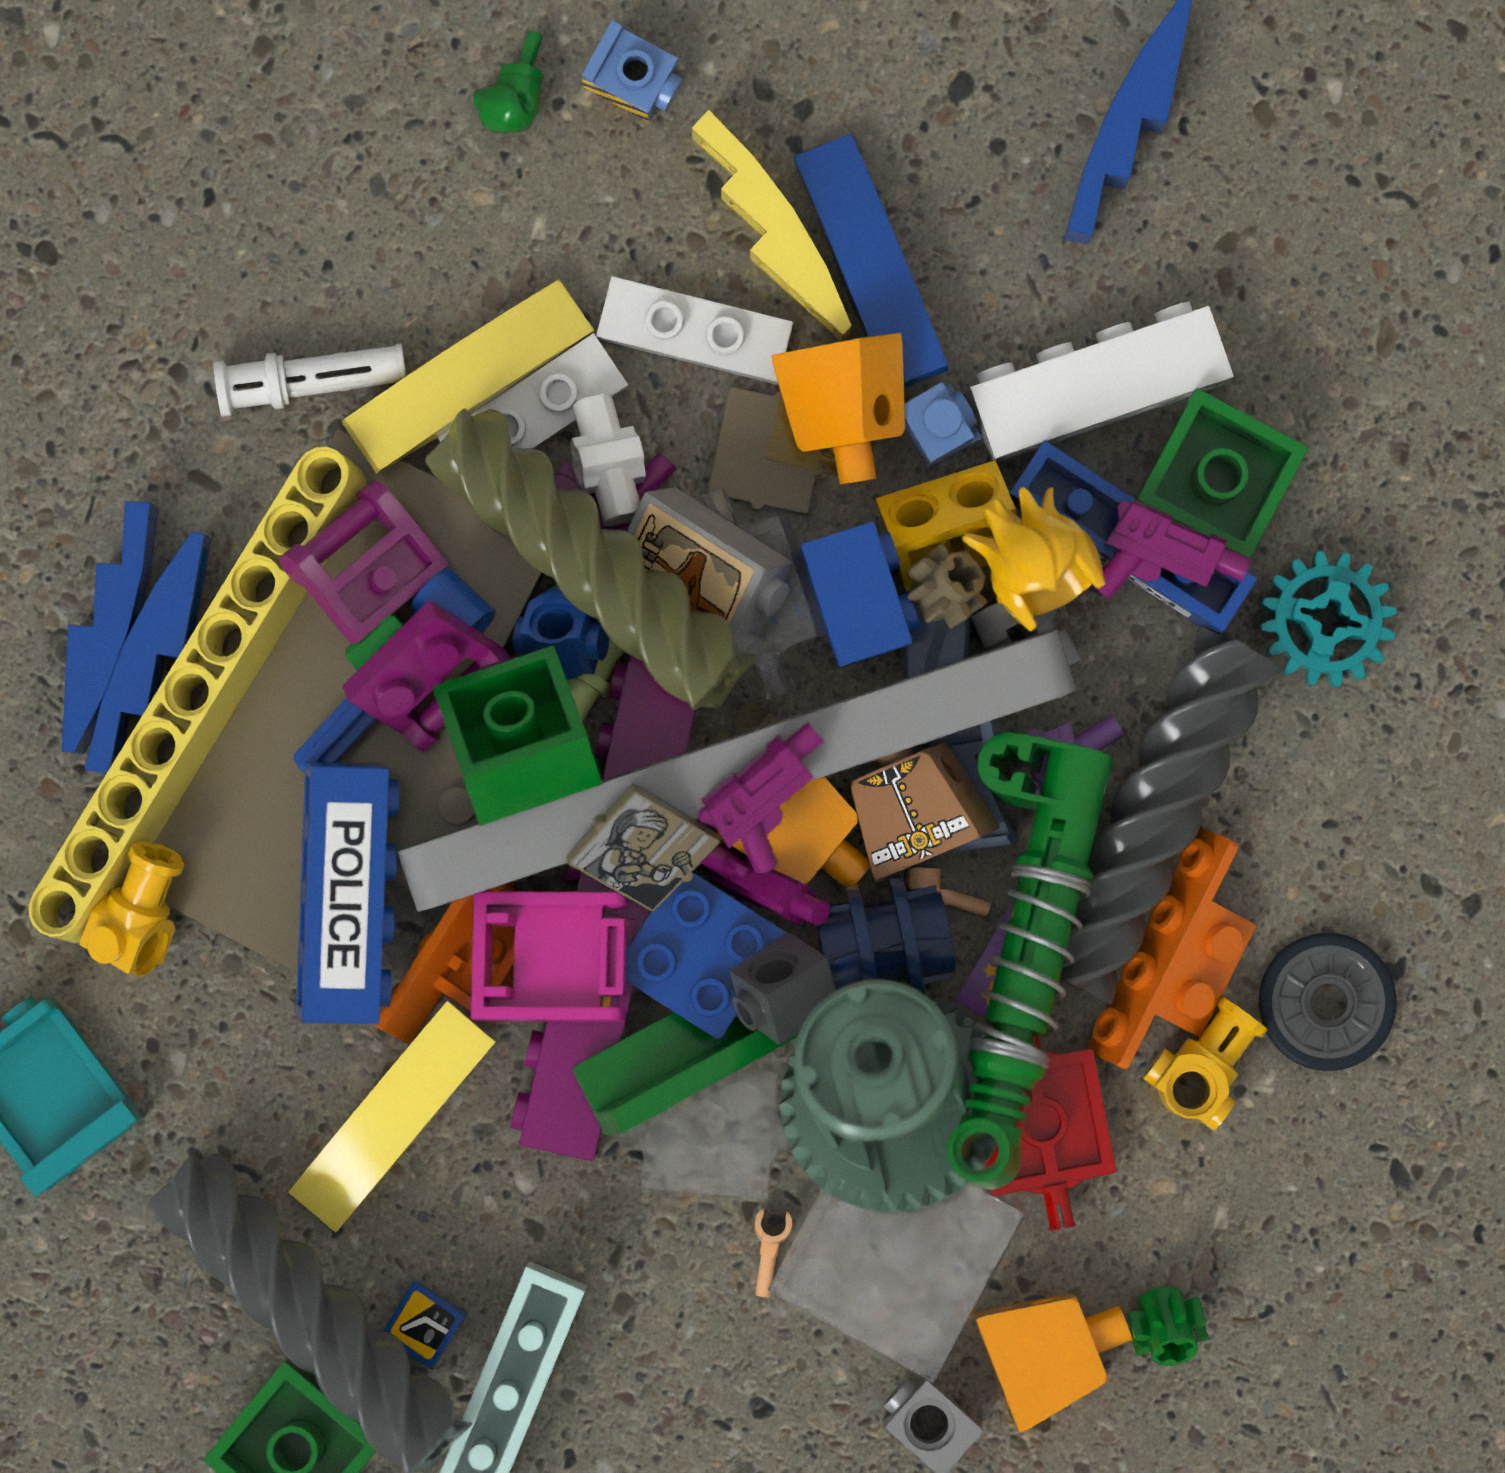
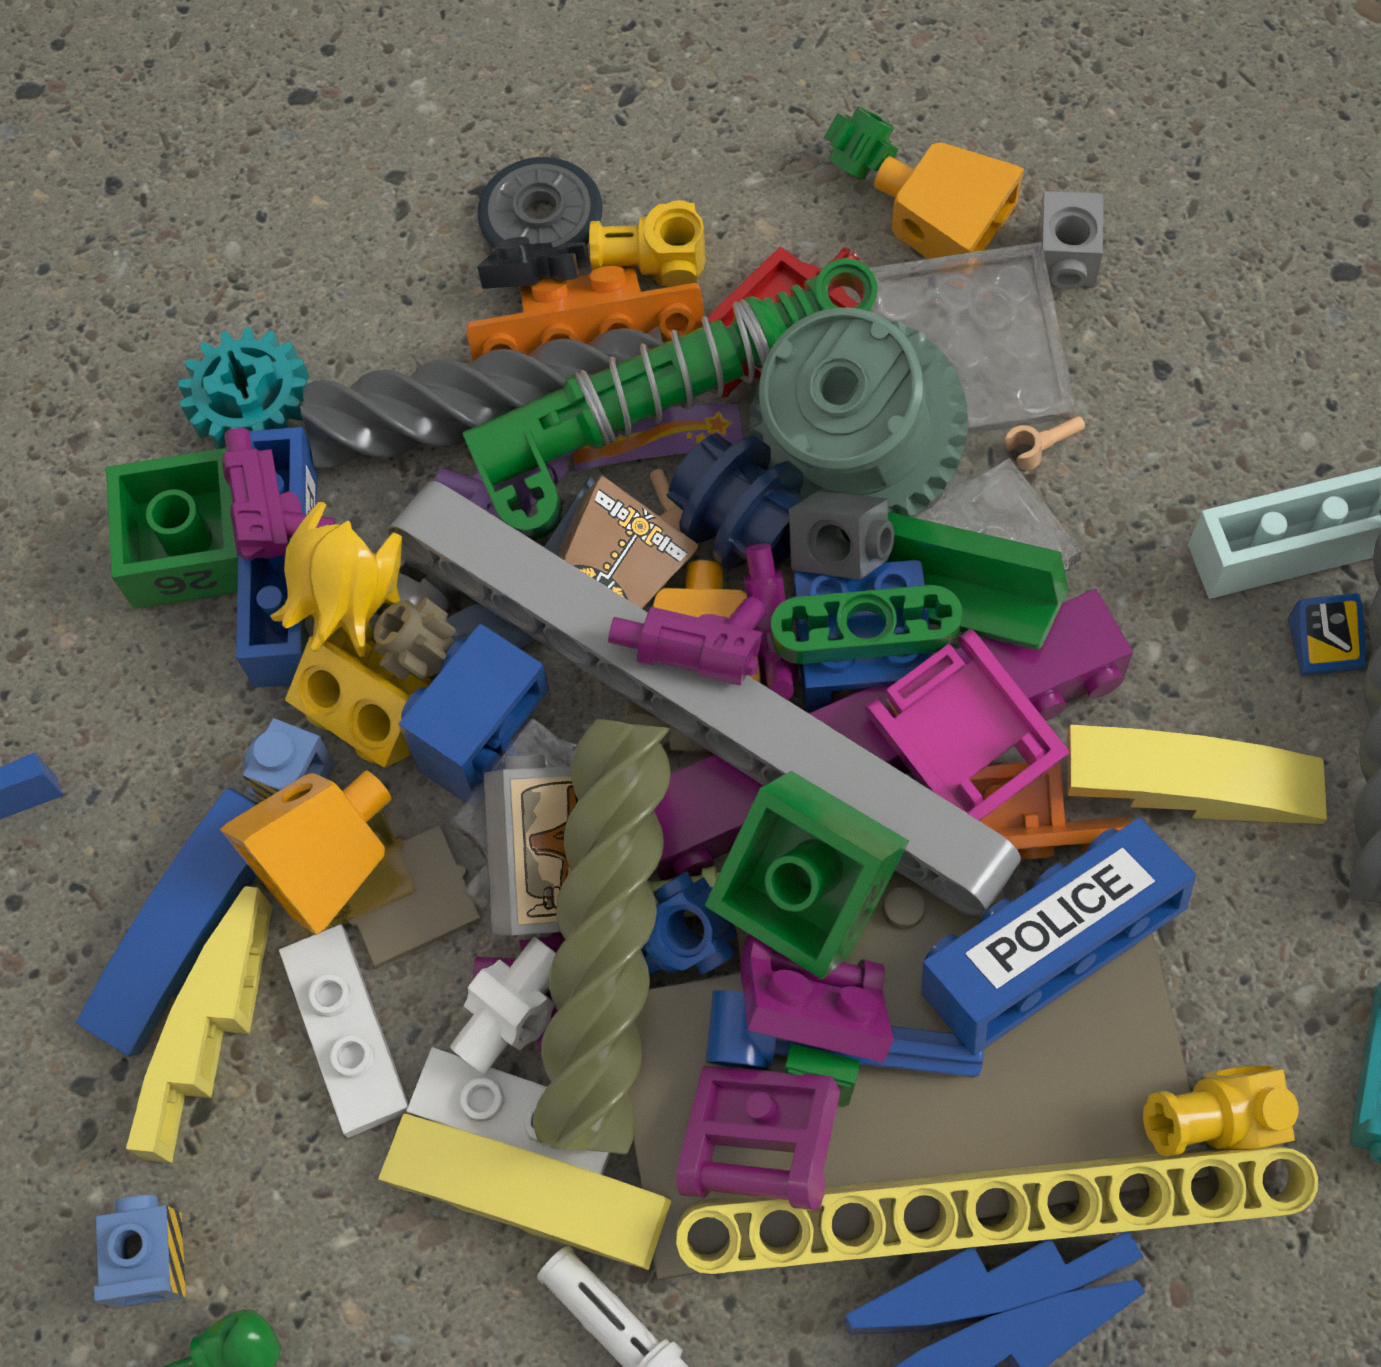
camera: 120 degrees left, 20 degrees down
piece [566,784,720,913] -> none
white brick [967,302,1234,463] -> none
none -> black plate [477,237,590,289]
none -> green beam [771,585,963,664]

